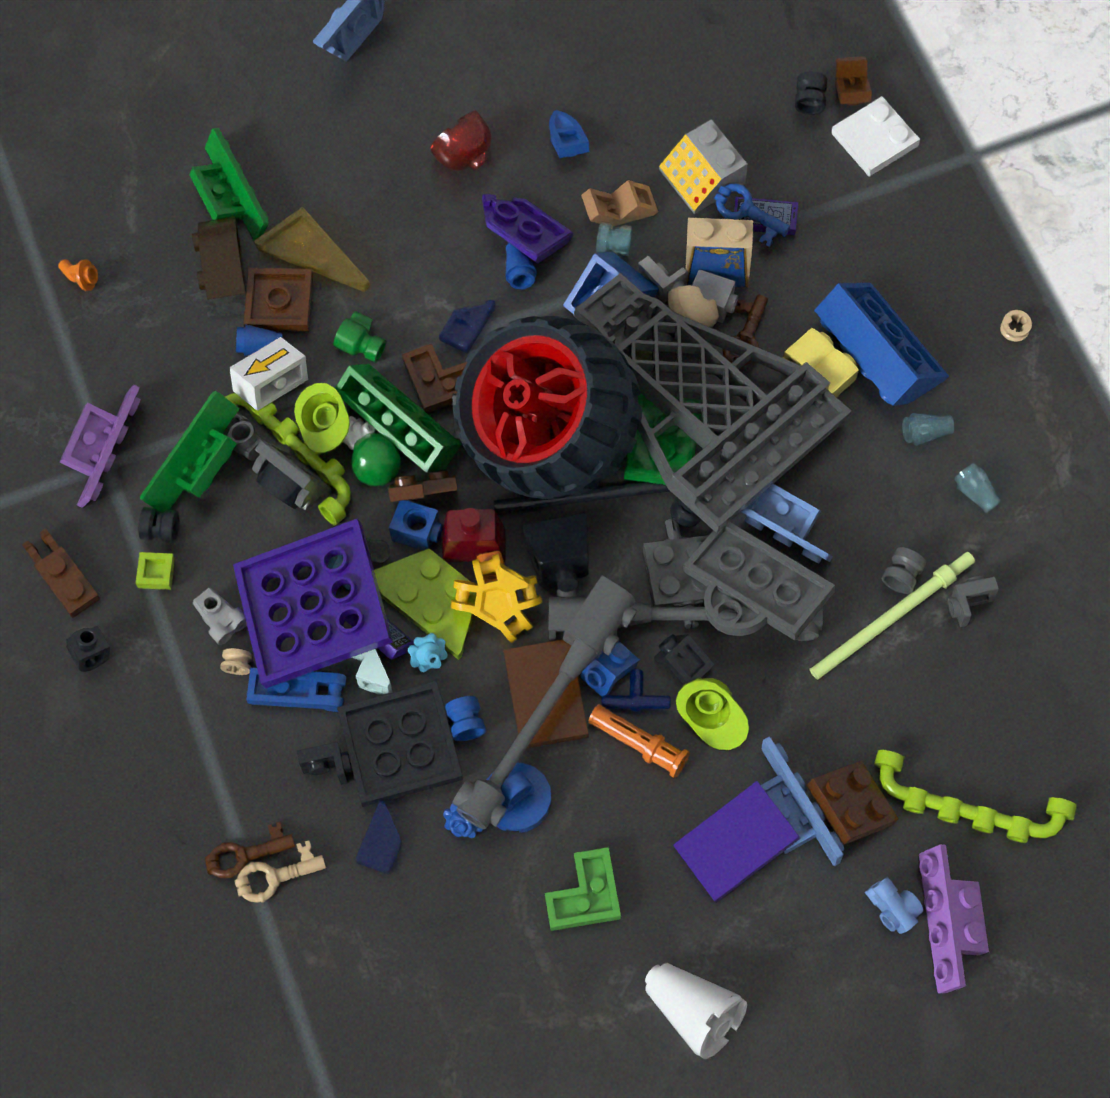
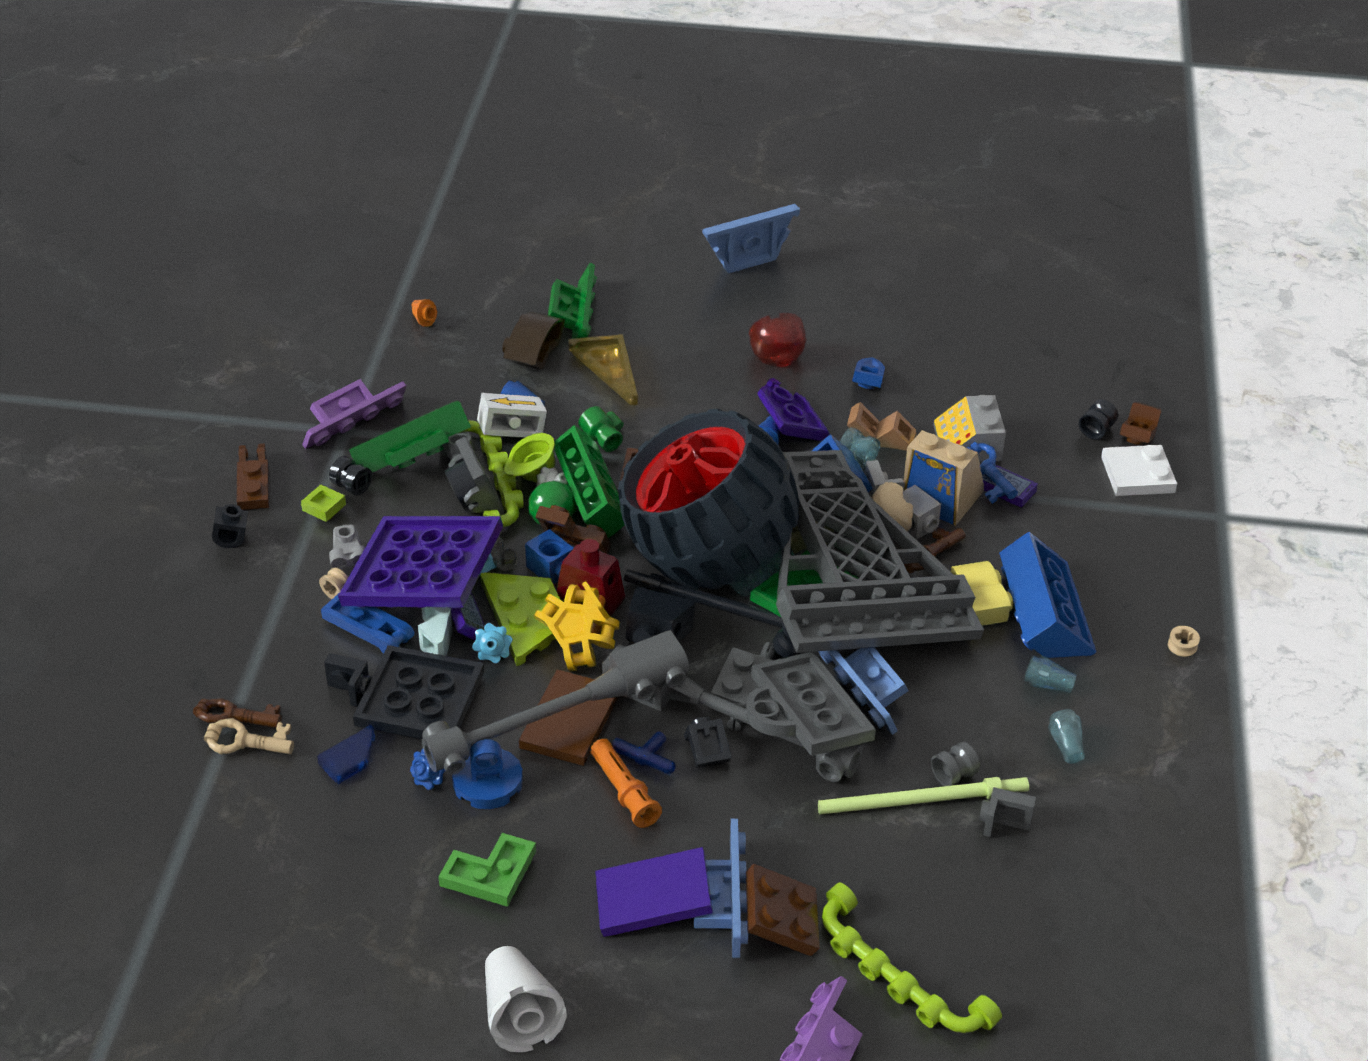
camera: 25 degrees right, 25 degrees down
reddish brown plate [243,268,313,331] -> none
blue wheel [445,696,486,741] -> none
blue bracket [580,641,640,697] -> none
lime piece [676,677,749,750] -> none
medium blue plate [864,877,923,934] -> none

